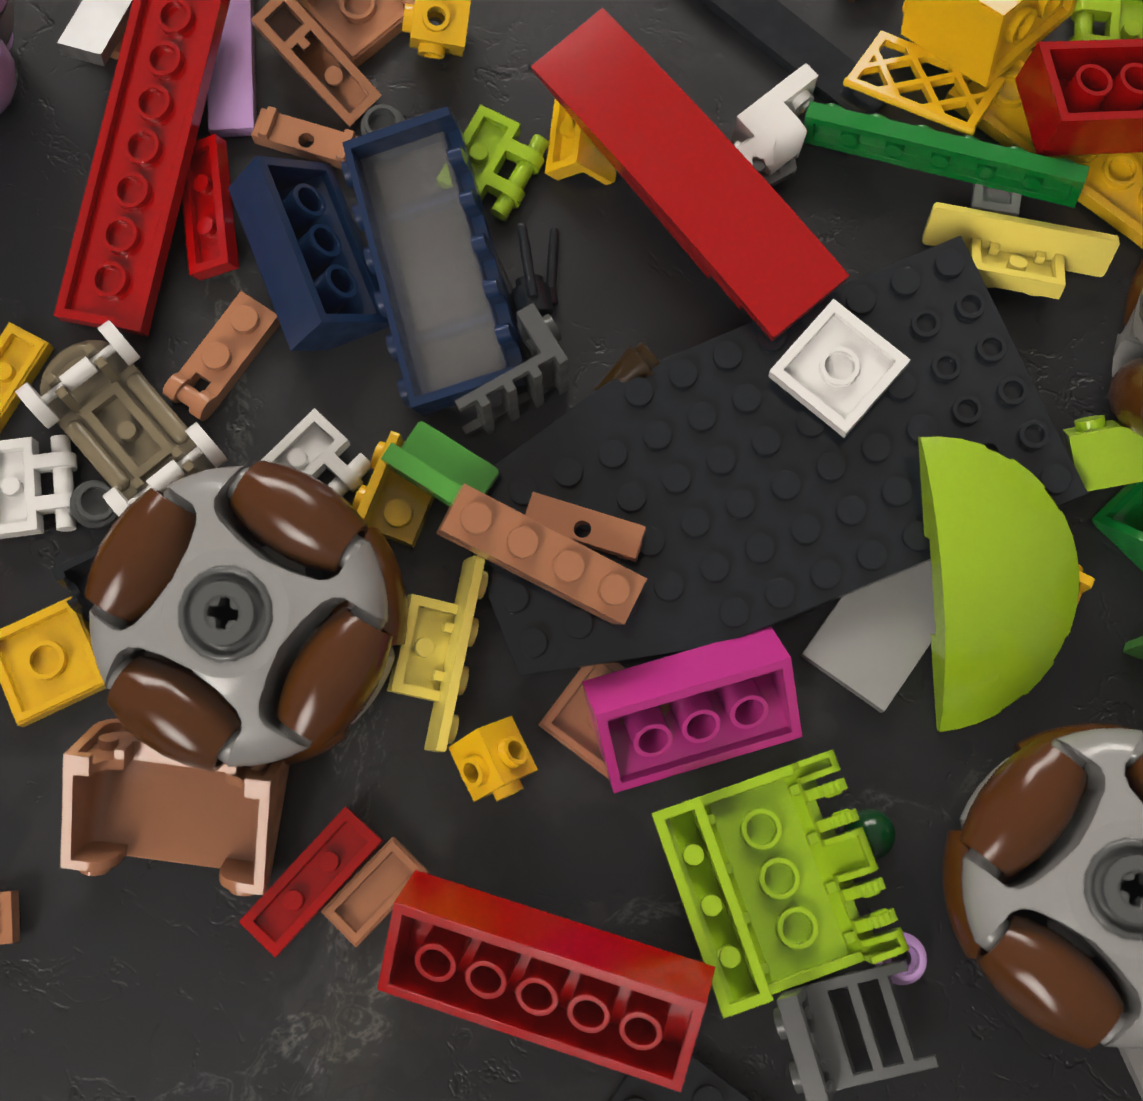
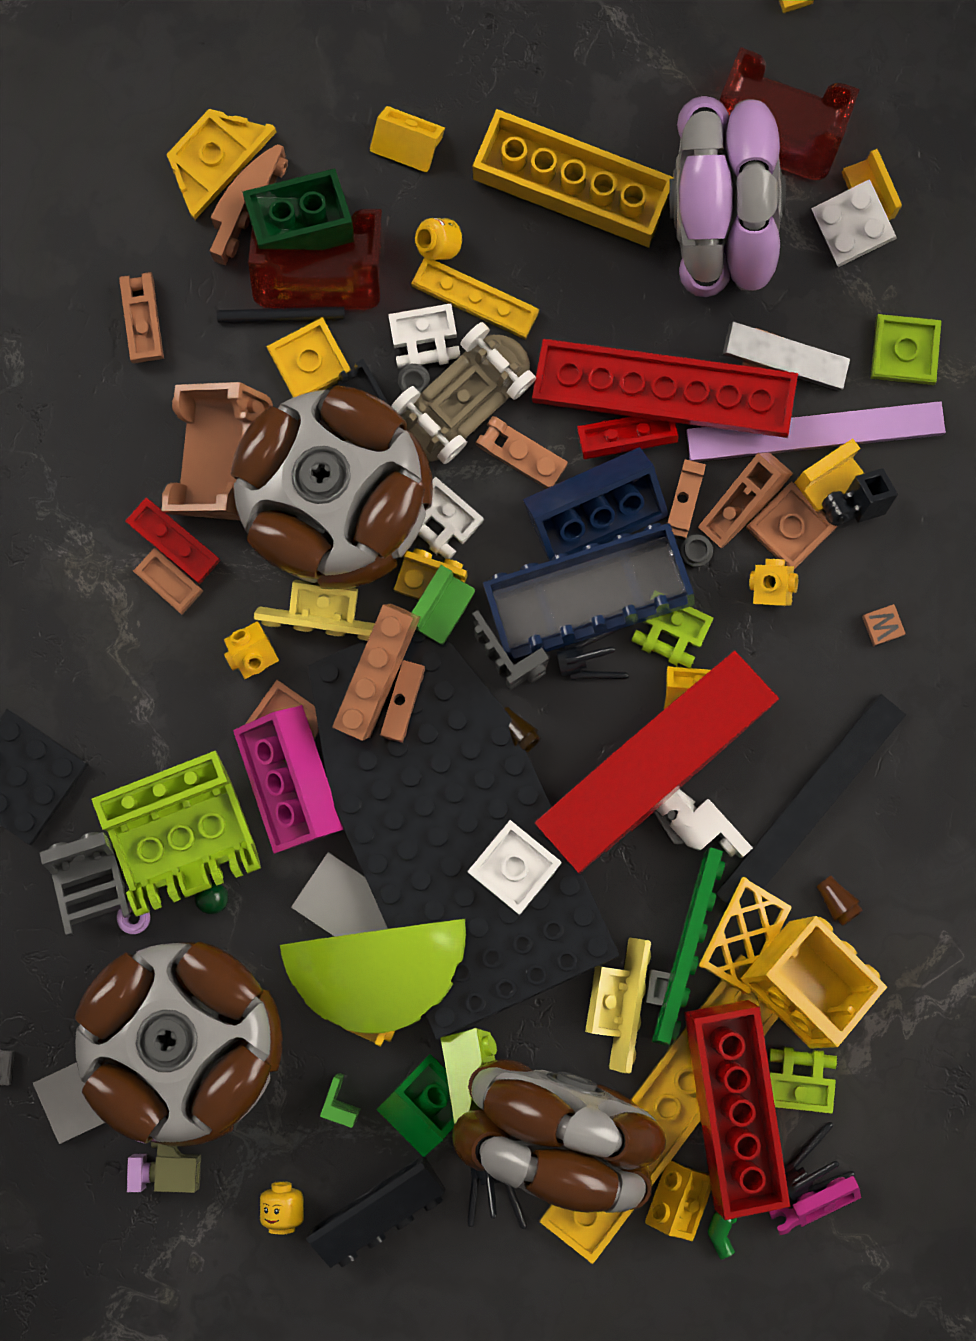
camera: 90 degrees right, 5 degrees up
red brick [377,870,715,1092] -> none

